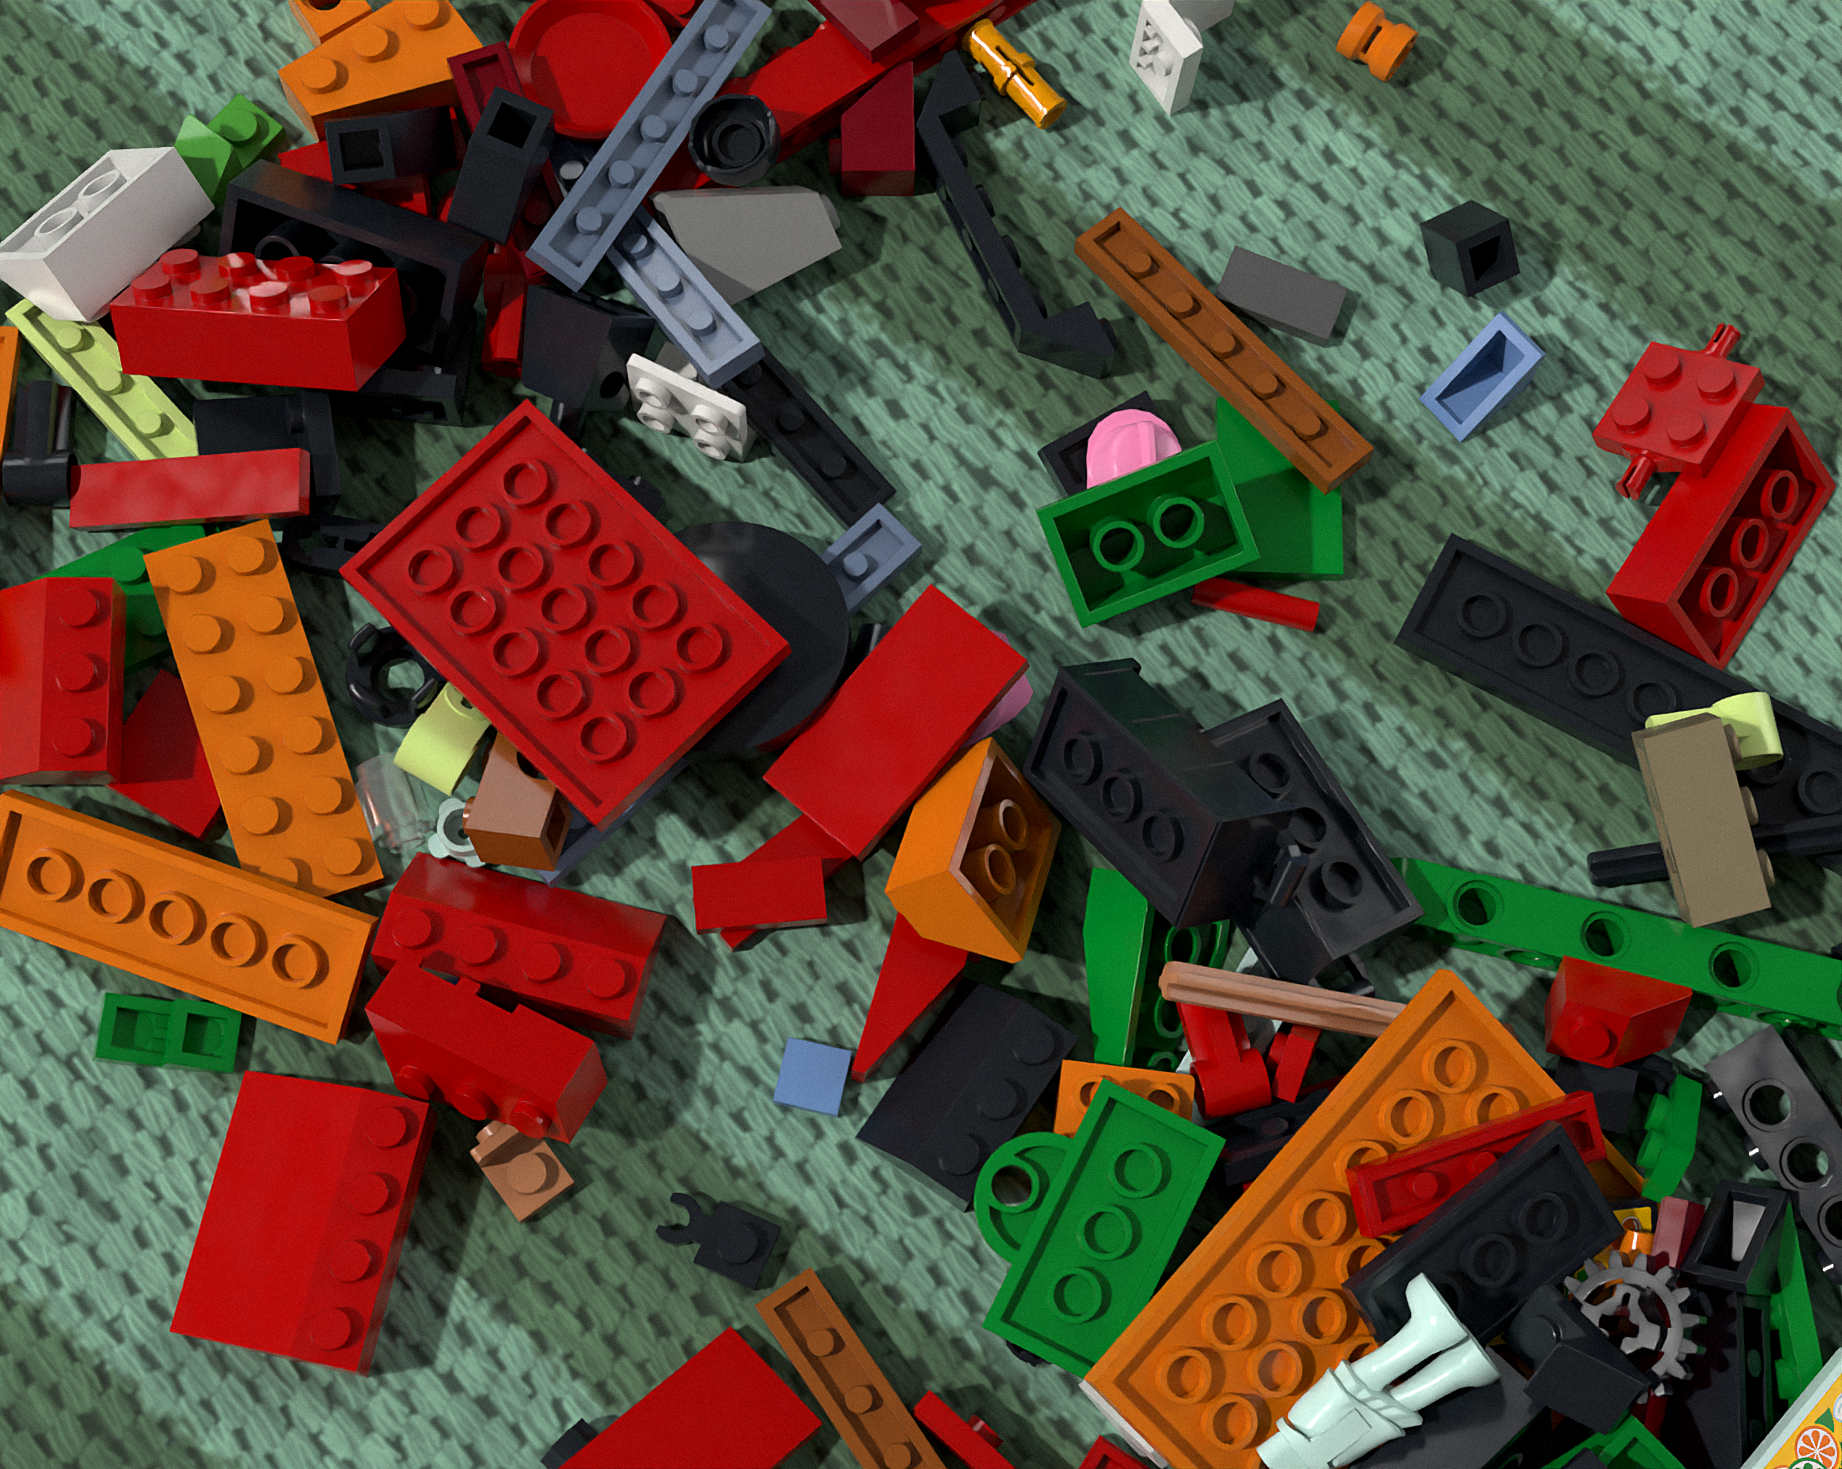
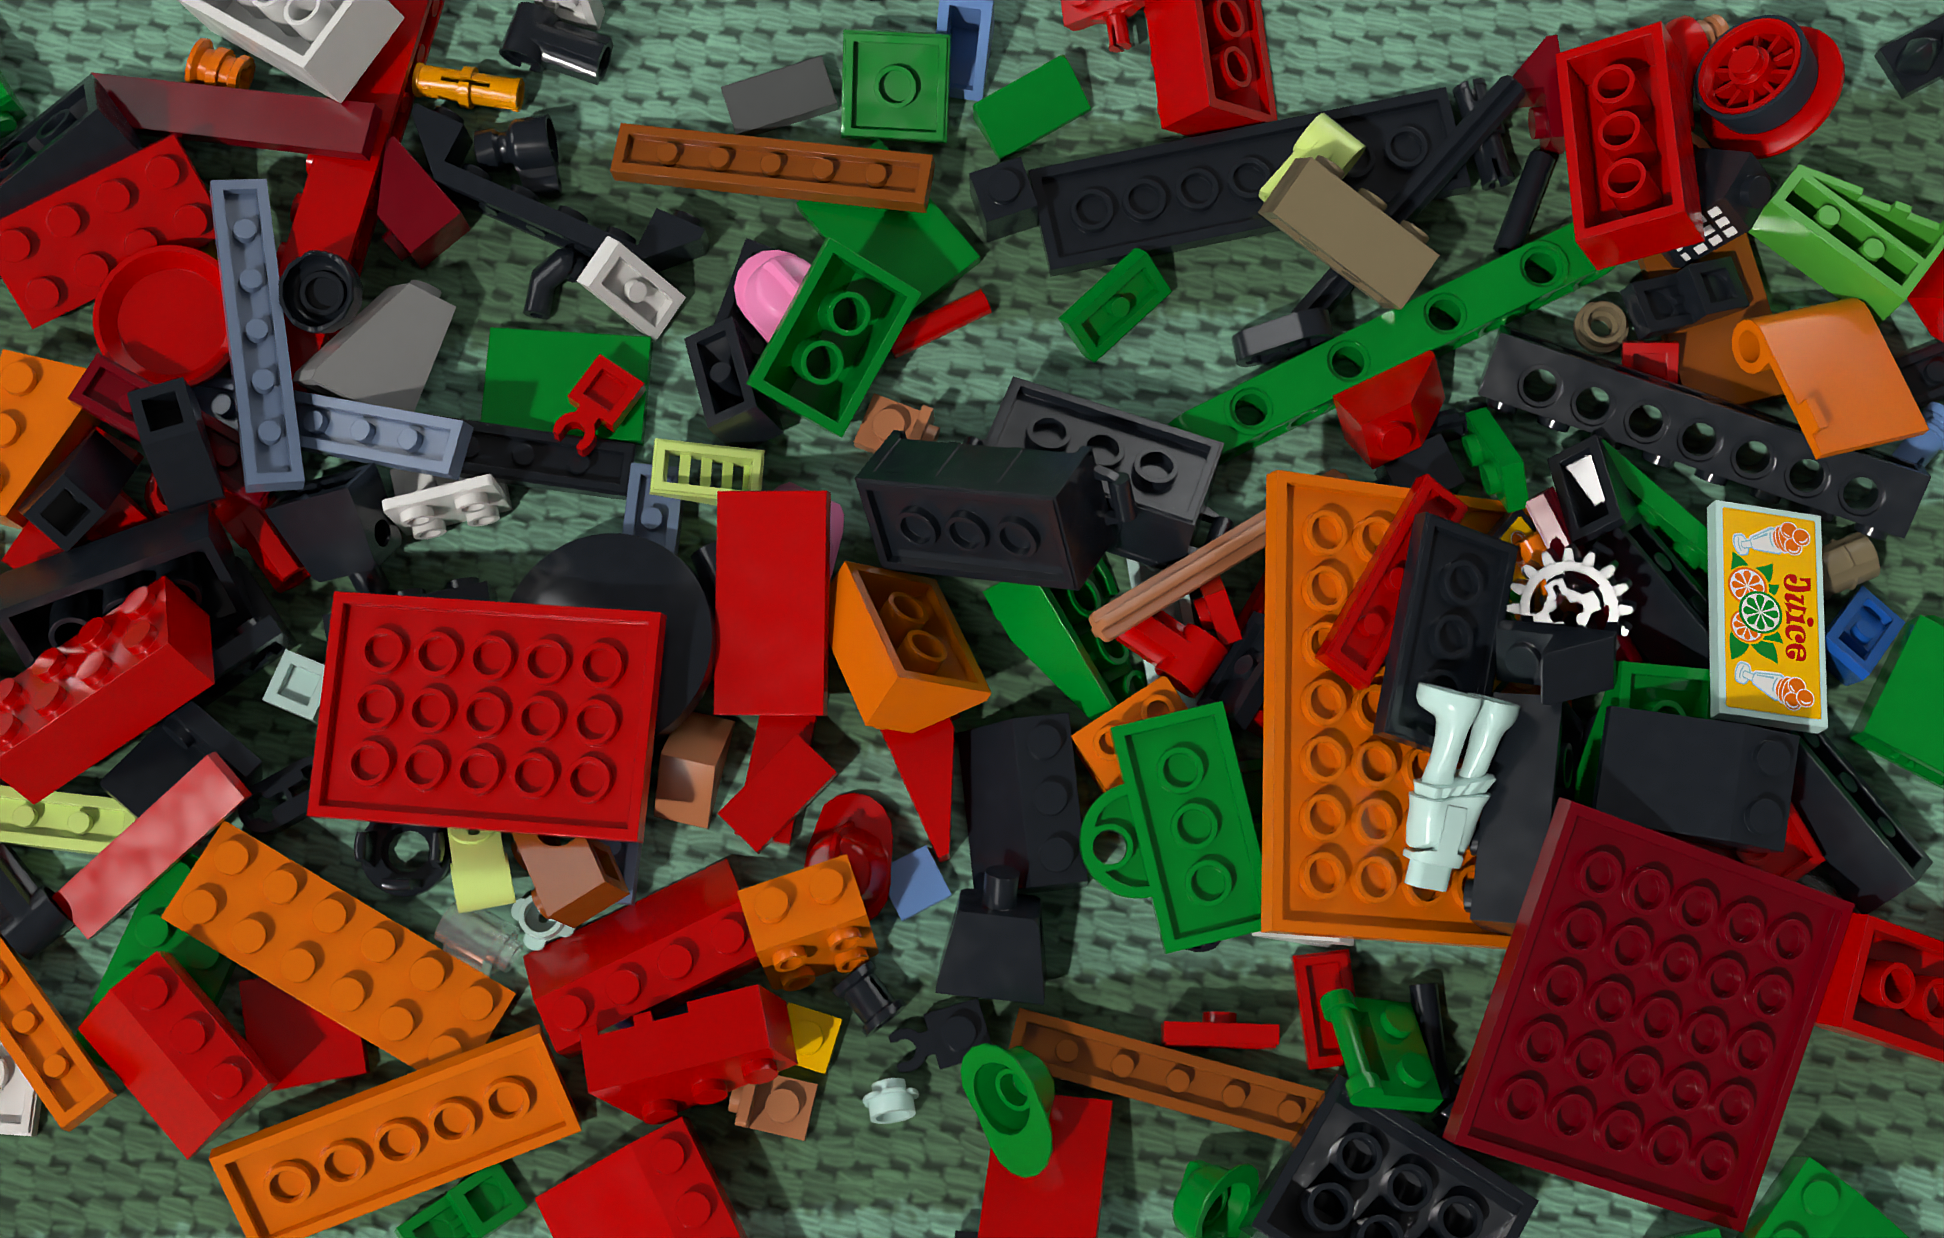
camera: 30 degrees left, 5 degrees up
none -> light aqua plate [262,649,325,723]
none -> black piece [474,114,562,197]
none -> green tile [480,327,653,446]
none -> black piece [499,2,614,85]
none -> black arm [523,248,588,320]
none -> red plate [553,354,646,457]
none -> white plate [576,236,686,341]
none -> yellowish green slope [649,438,765,506]
none -> nougat slope [654,712,735,829]
none -> black slope [684,316,784,449]
none -> orange bracket [737,854,879,991]
none -> yellow plate [787,1002,843,1074]
none -> red piece [803,793,893,921]
none -> black bush [833,960,907,1037]
none -> green tile [841,29,952,143]
none -> nougat bracket [854,393,940,454]
none -> light aqua plate [863,1078,919,1124]
none -> black torso [936,865,1047,1005]
none -> green piece [960,1043,1055,1178]
none -> black brick [969,157,1038,243]
none -> green slope [973,55,1091,162]
none -> green plate [1058,248,1172,363]
none -> black beam [1231,308,1335,367]

